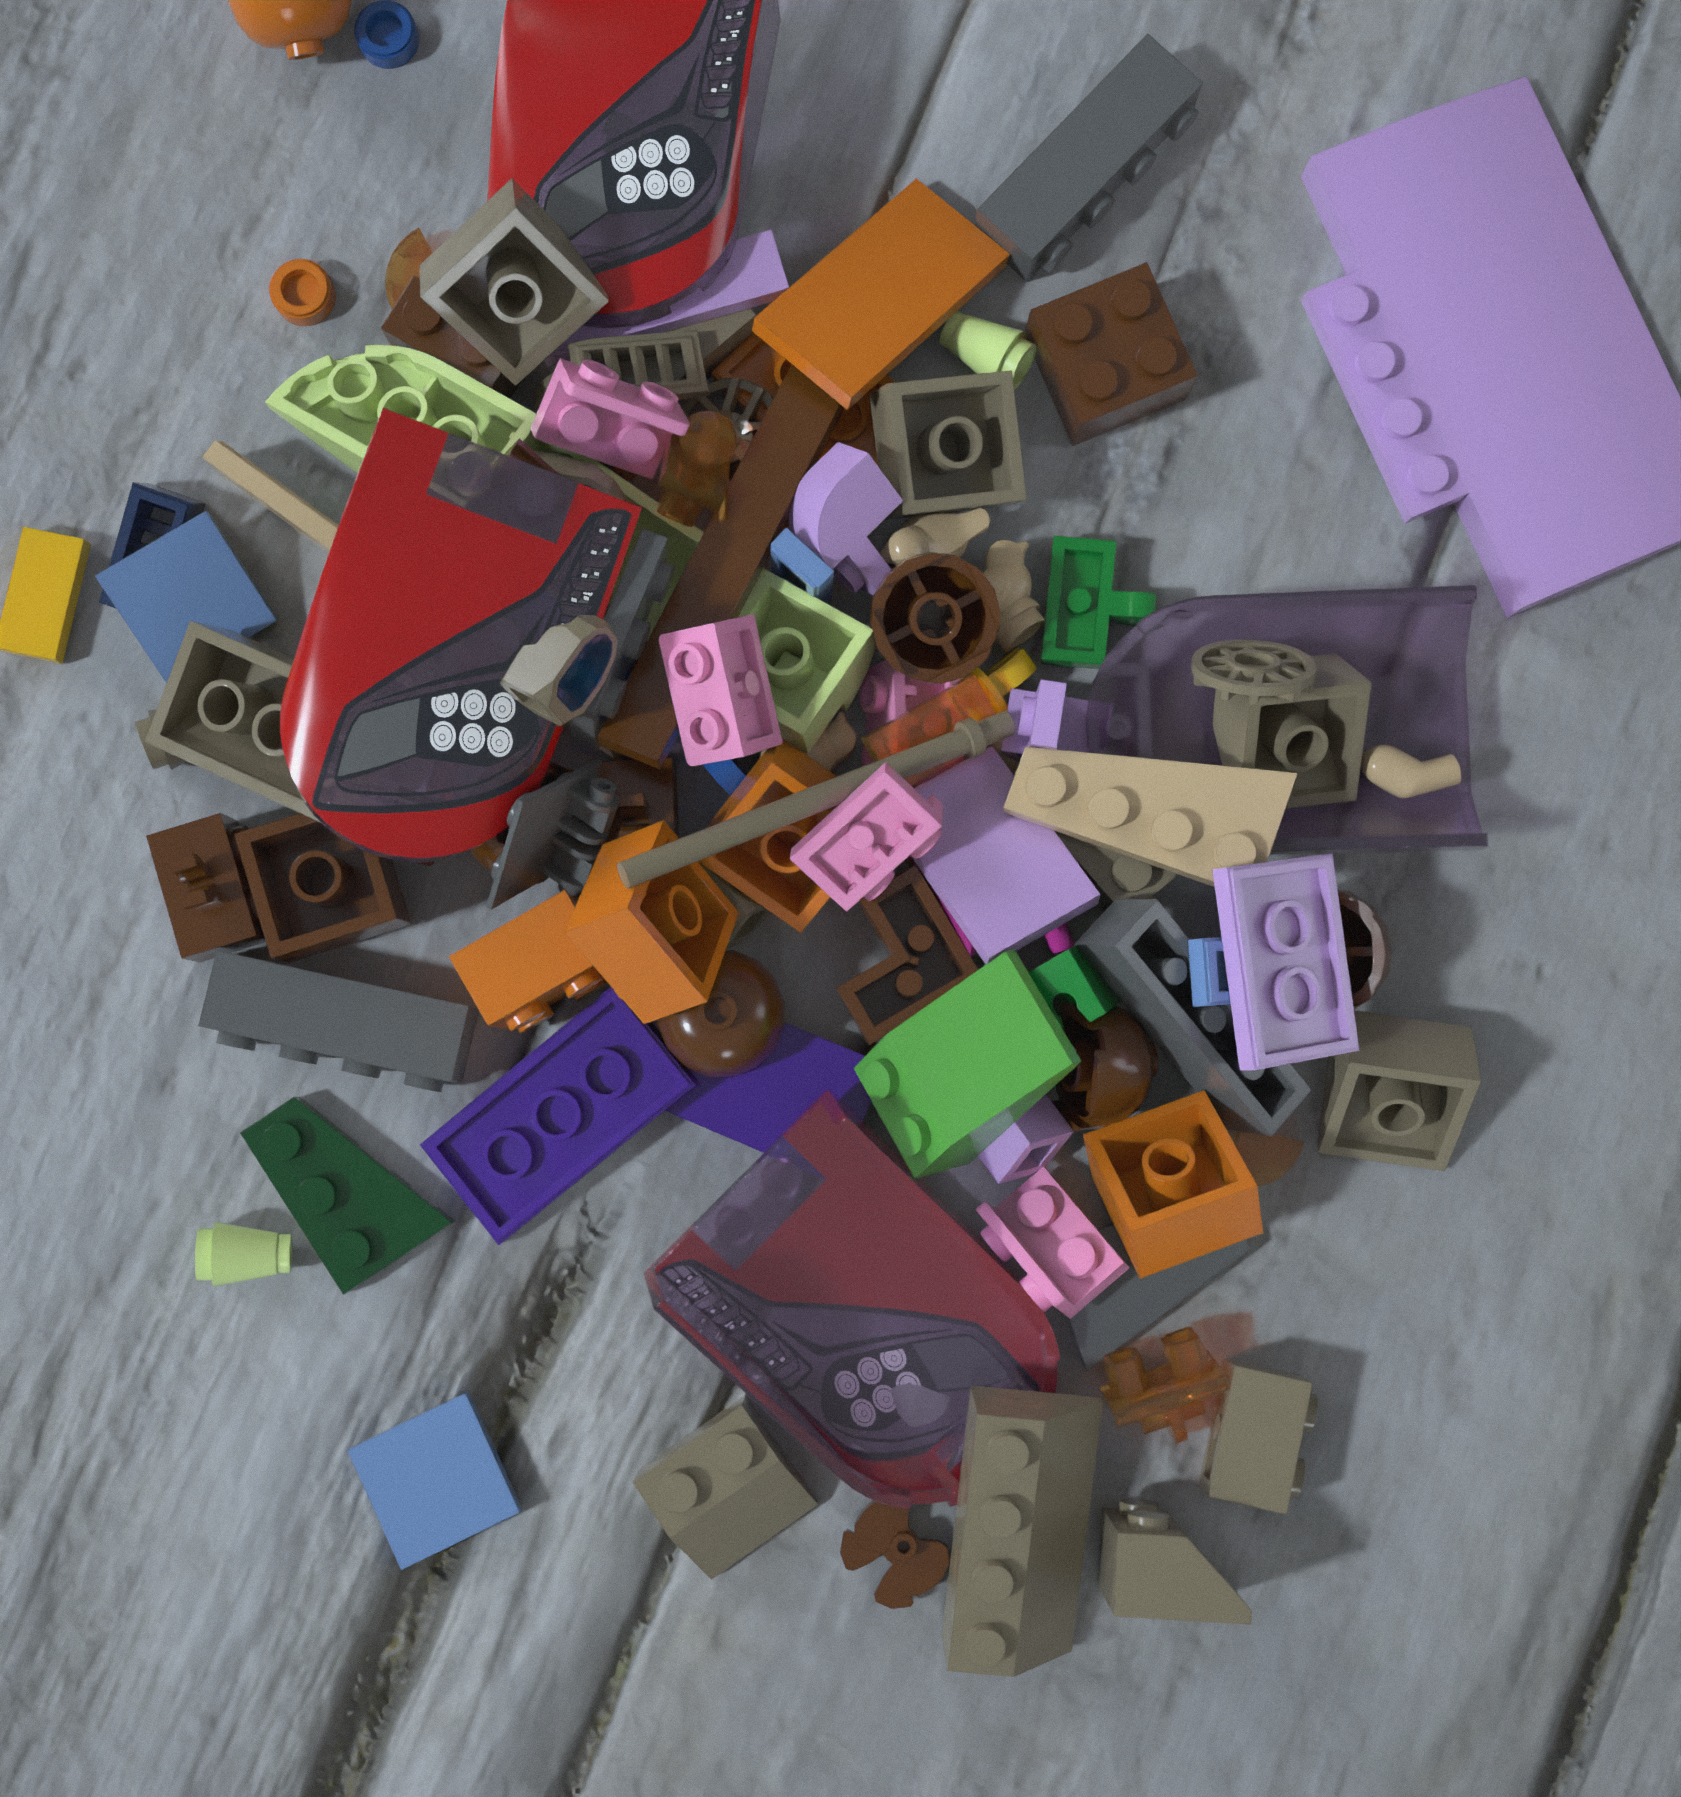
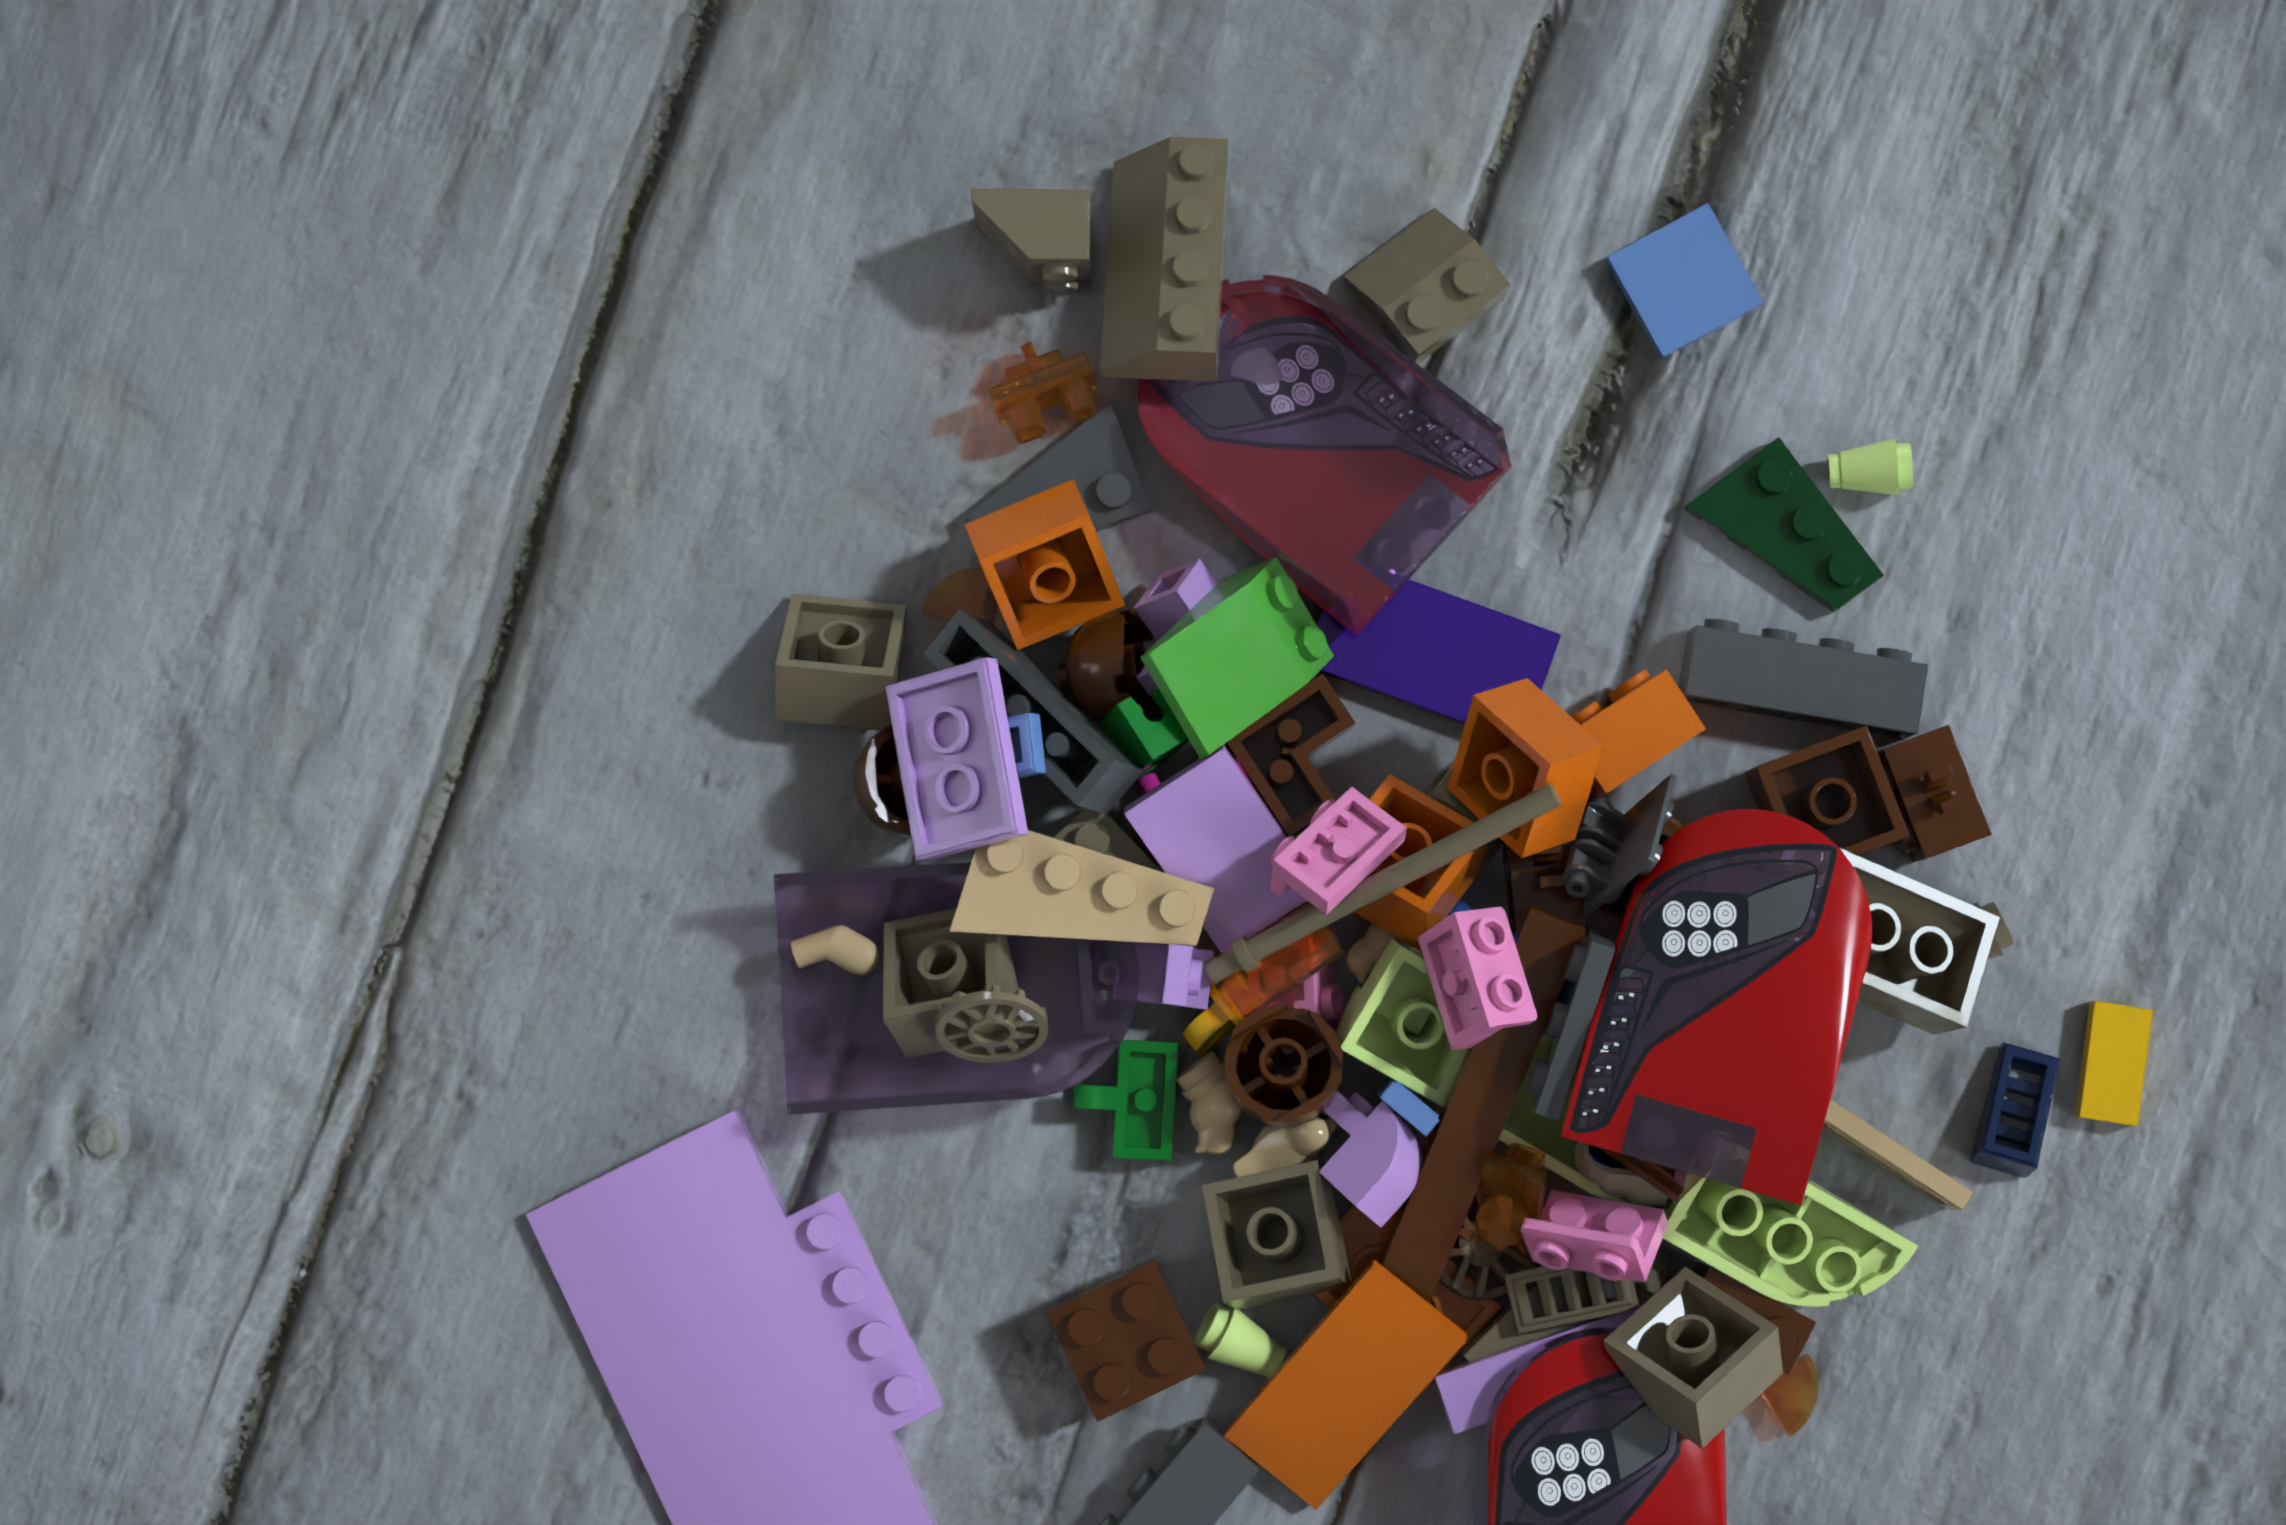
camera: 175 degrees right, 0 degrees up
medium blue tile [95,510,278,684] -> none
orange tile [269,259,336,326] -> none
dark purple tile [420,987,699,1245] -> none
dark tan rock [500,615,618,727] -> none
reddish brown cylinder [657,950,785,1077] -> none
reddish brown piece [840,1495,950,1609] -> none
bright pink bracket [976,1166,1130,1319] -> none
dark tan brick [1198,1358,1318,1514] -> none

